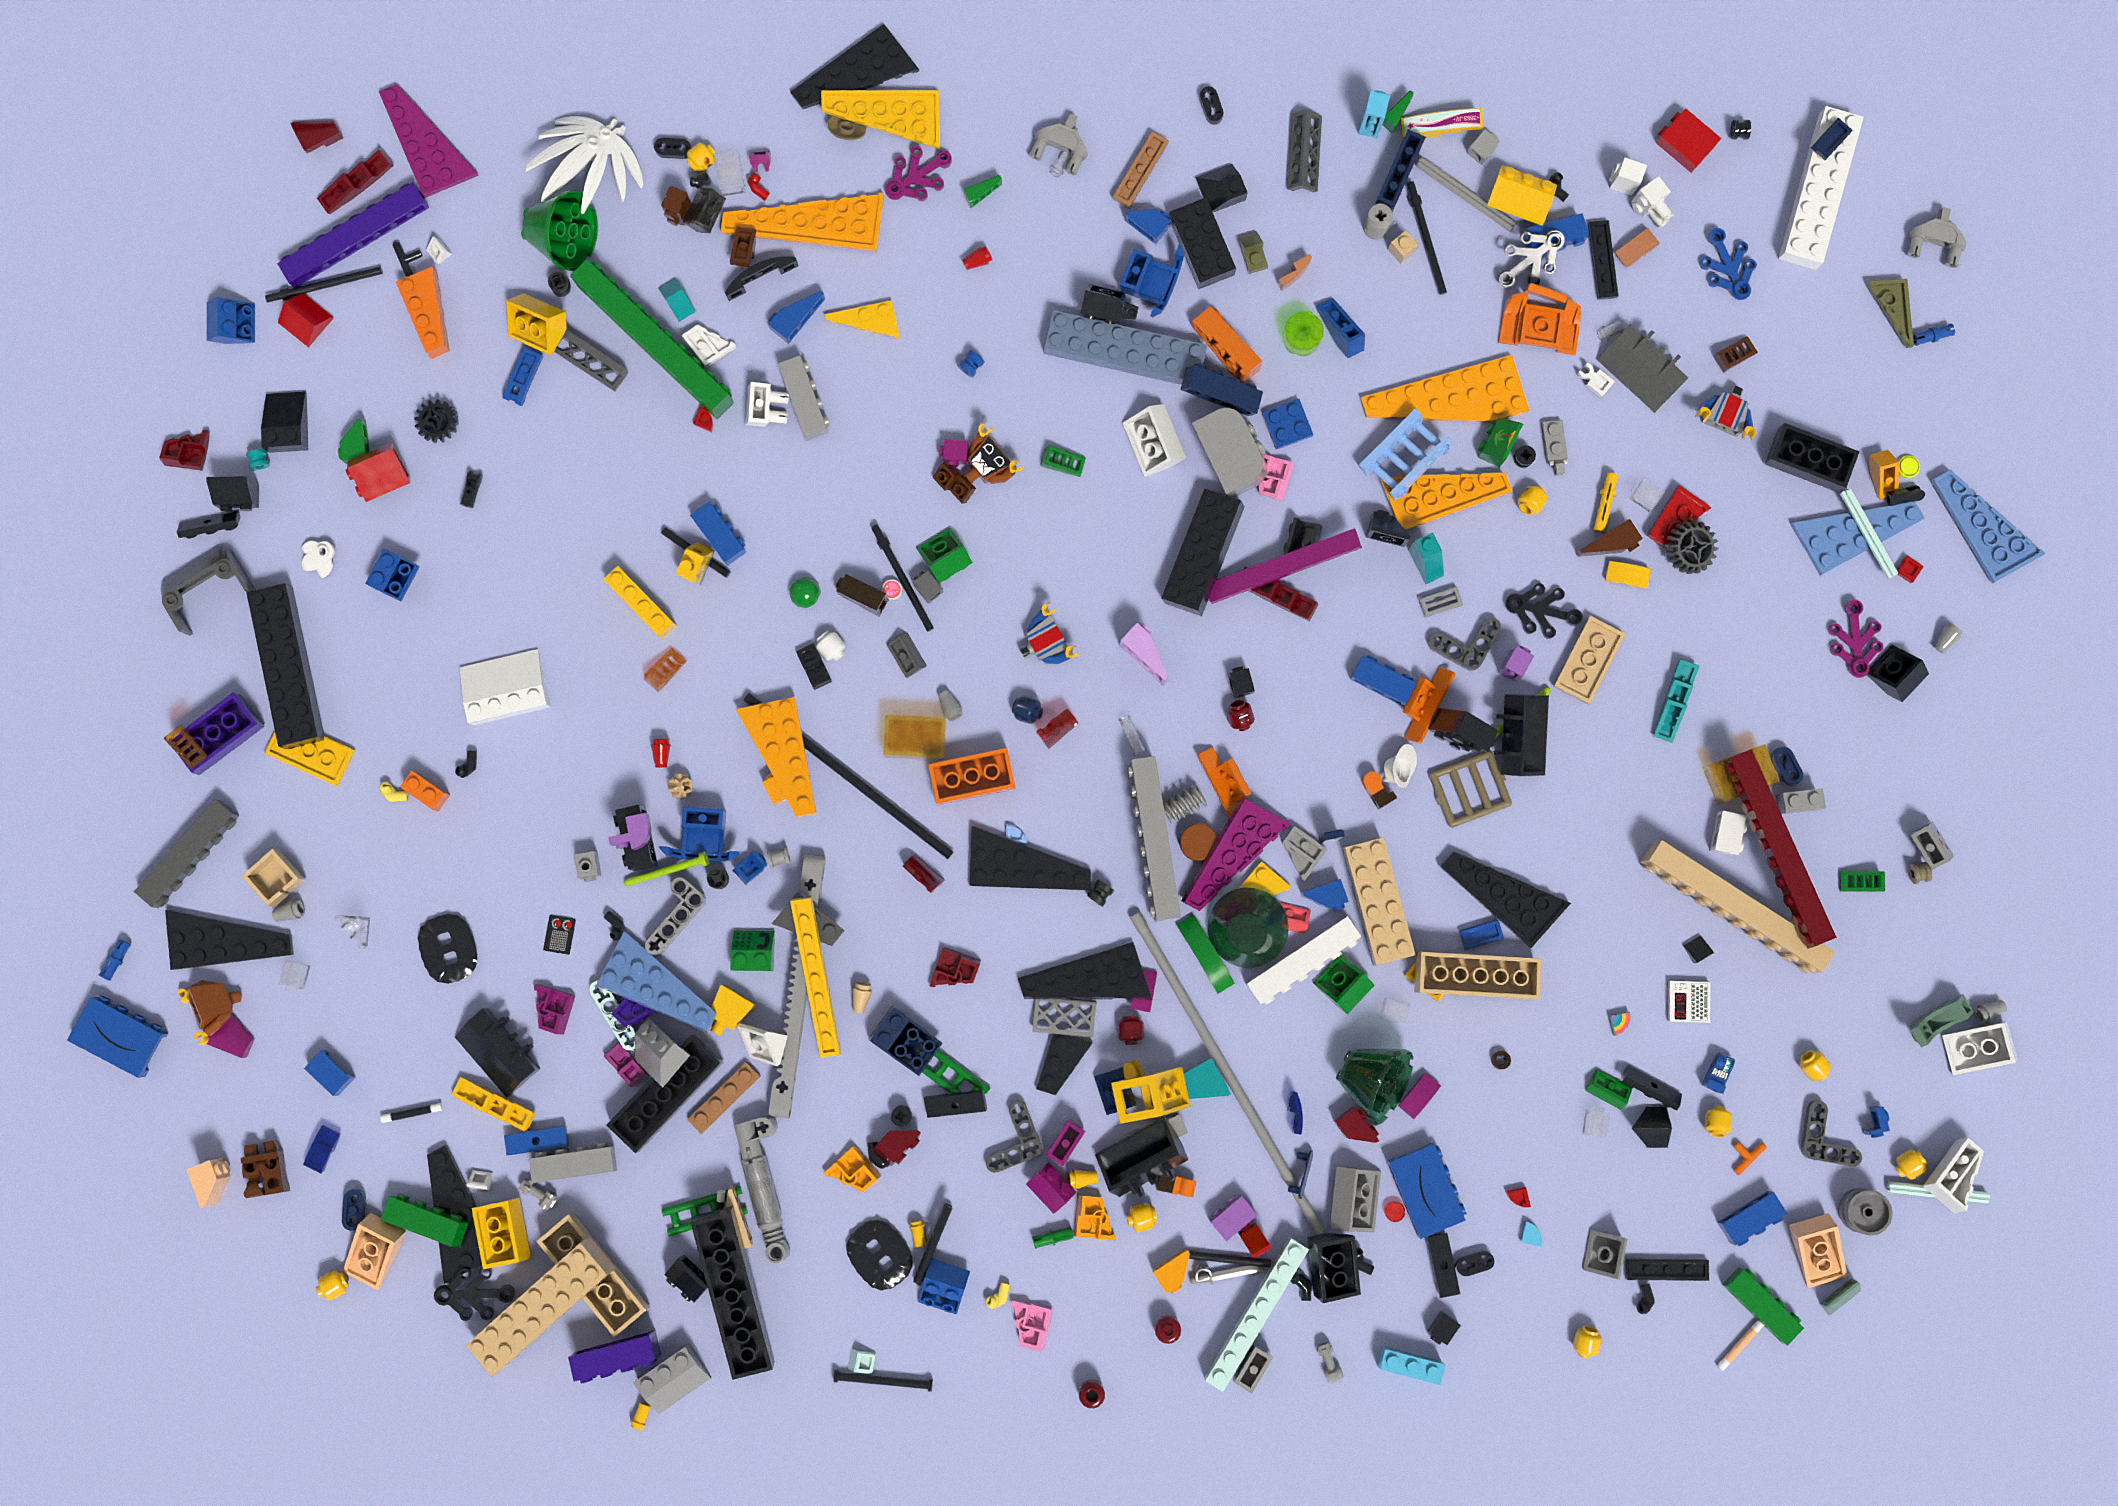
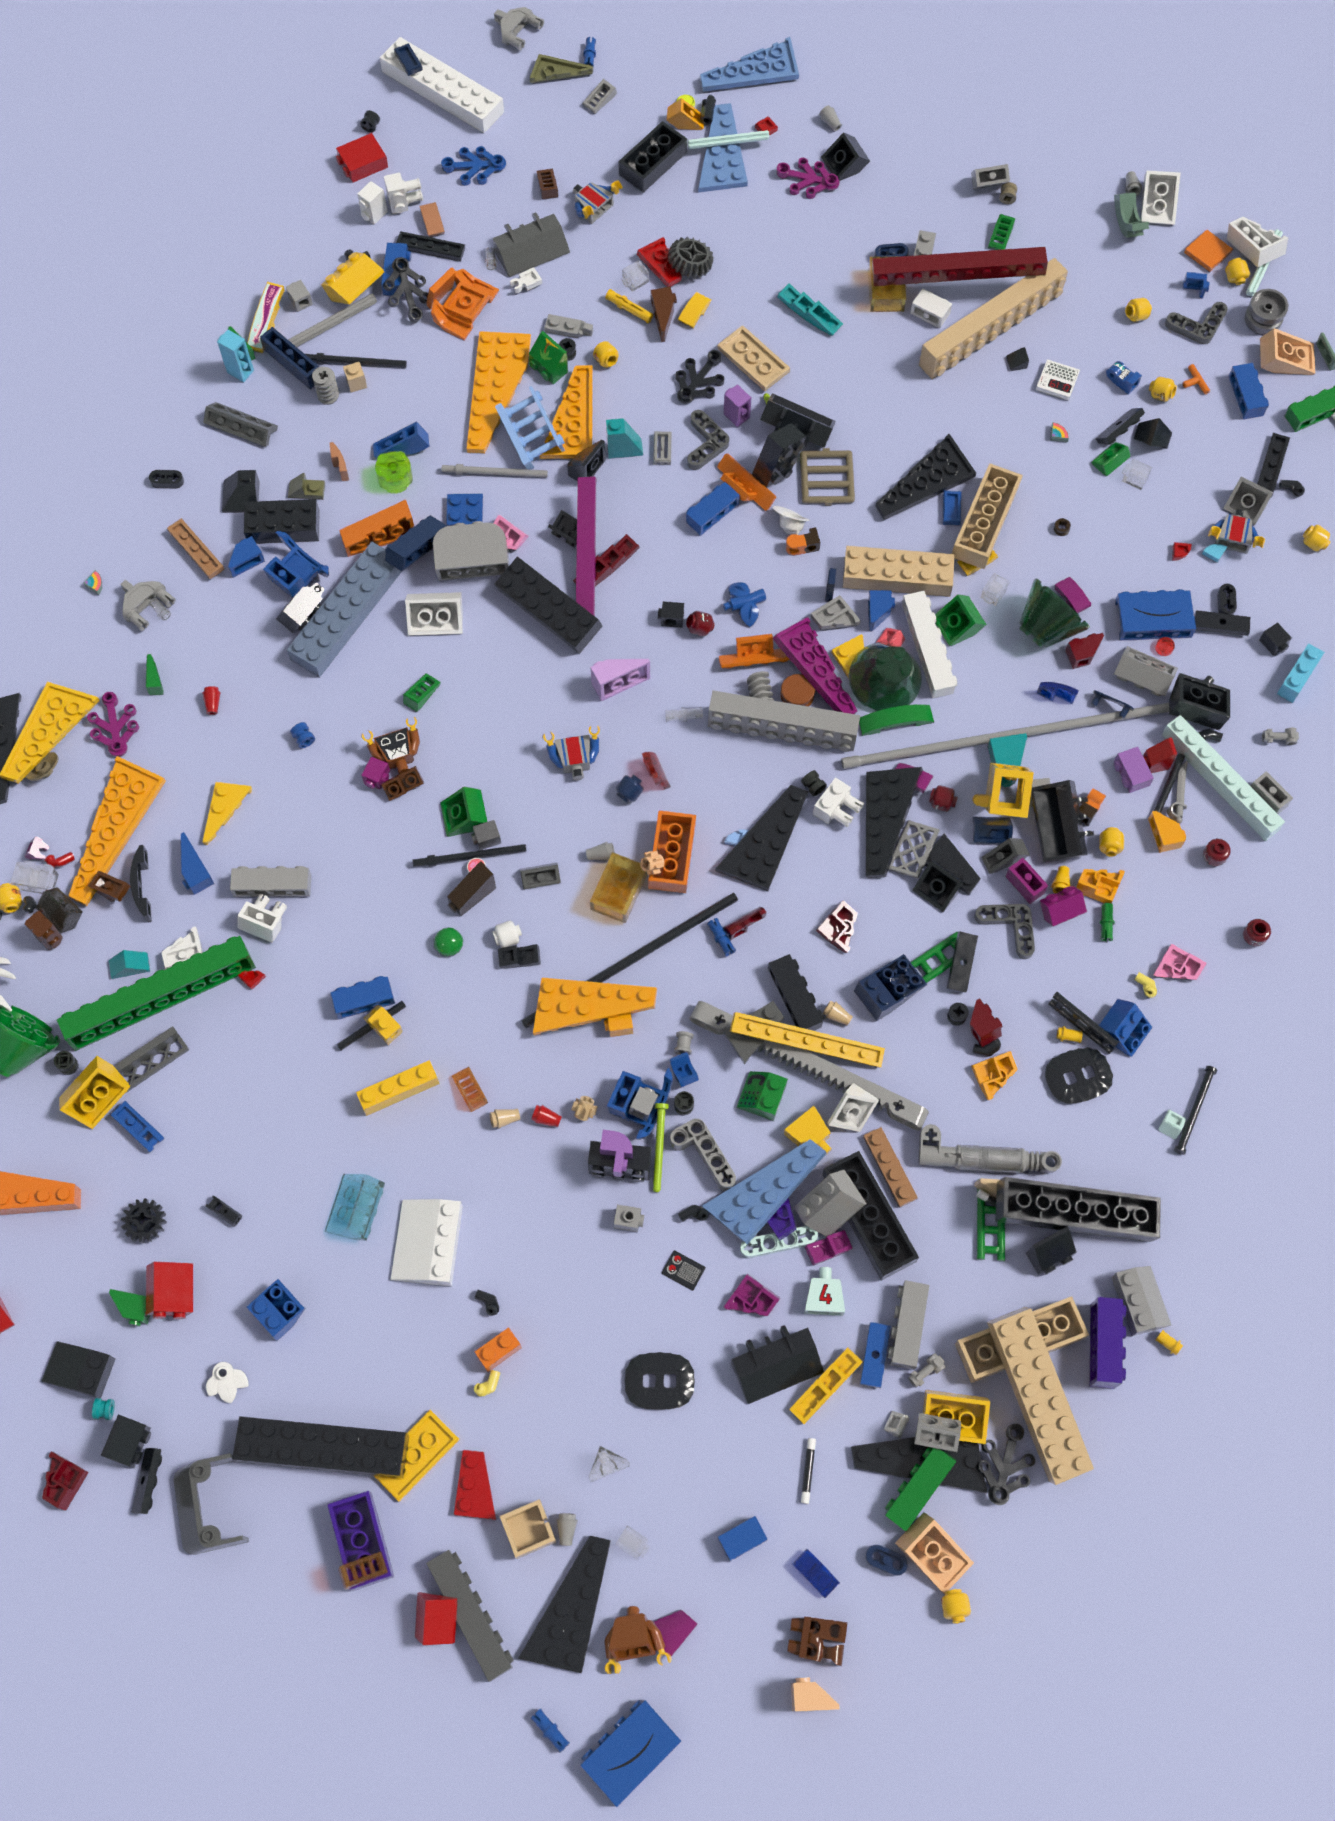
camera: 70 degrees left, 15 degrees down
none -> tile [84,570,103,595]
none -> clear light blue slope [325,1174,385,1241]
none -> red slope [415,1592,457,1645]
none -> light grey bar [442,464,548,478]
none -> red wing [454,1450,496,1520]
none -> tan cone [490,1109,520,1129]
none -> light grey slope [582,79,617,114]
none -> light grey brick [629,1087,658,1121]
none -> light nougat gear [640,851,664,875]
none -> blue pin [707,918,736,956]
none -> blue plant [723,582,766,627]
none -> black brick [768,954,824,1031]
none -> light aqua torso [804,1267,845,1316]
none -> white brick [813,777,864,827]
none -> black slope [912,860,963,912]
none -> light grey brick [915,1413,961,1452]
none -> dark grey slope [981,838,1030,874]
none -> orange tile [1184,230,1233,272]
none -> torso [1208,509,1265,554]

